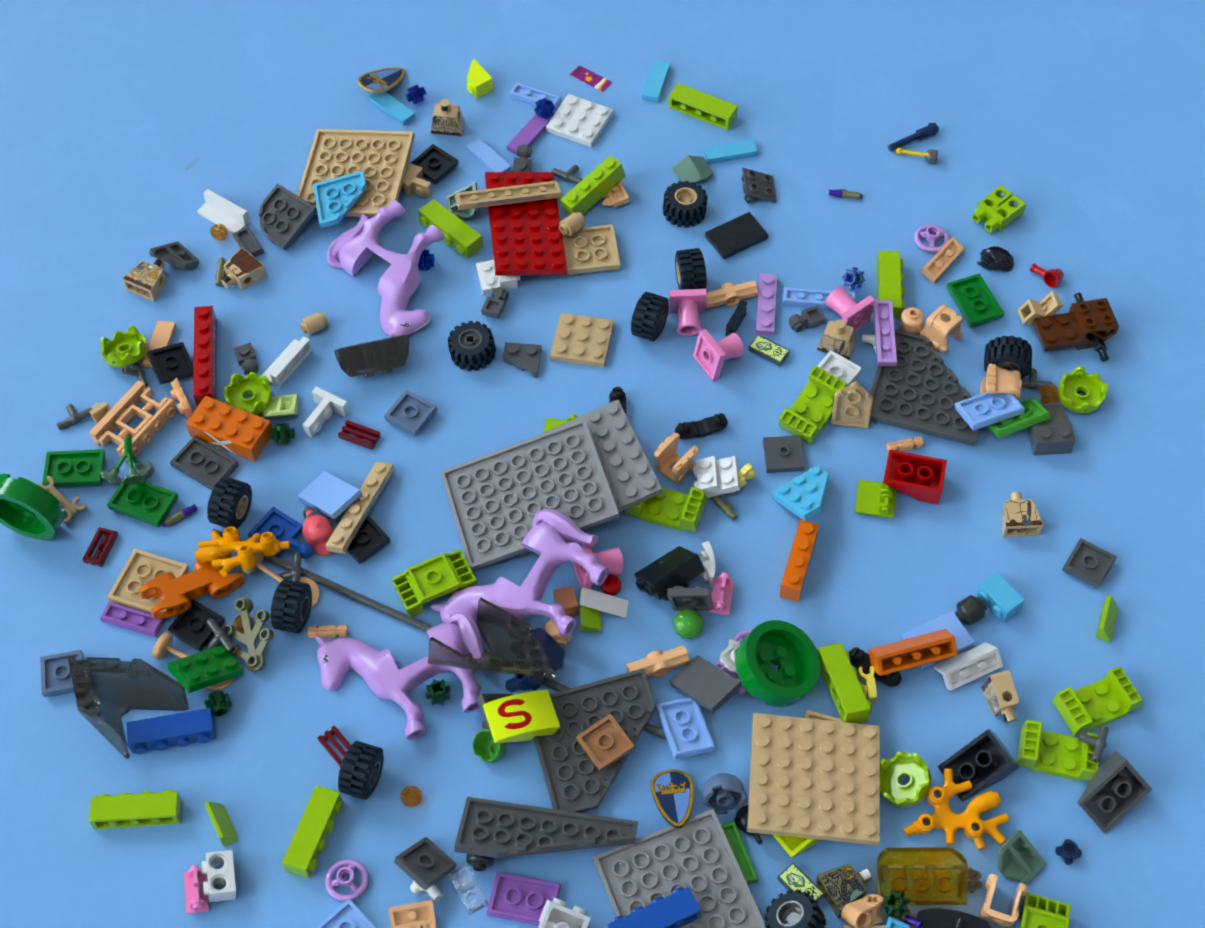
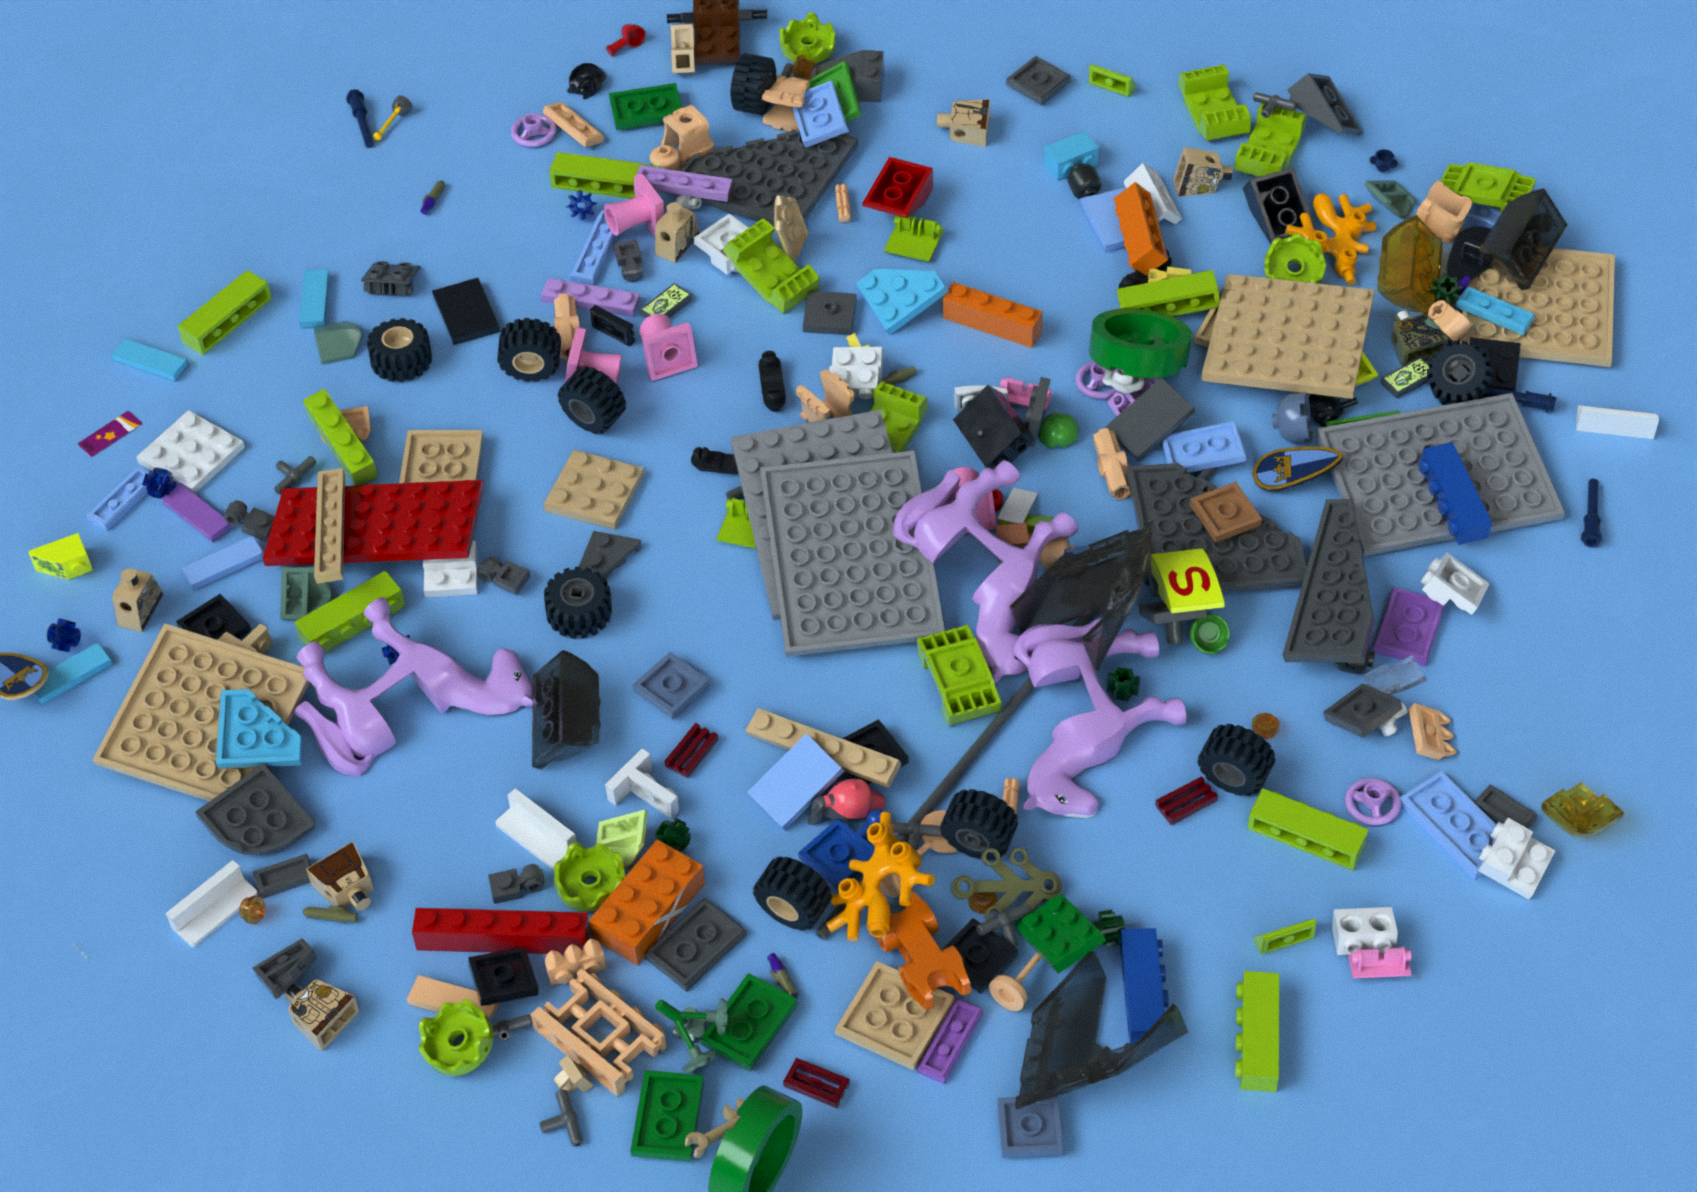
camera: 80 degrees left, 5 degrees down
tan brick [300,312,328,336] -> none
tan brick [559,212,586,236] -> none
lime hips [972,185,1026,233] -> none

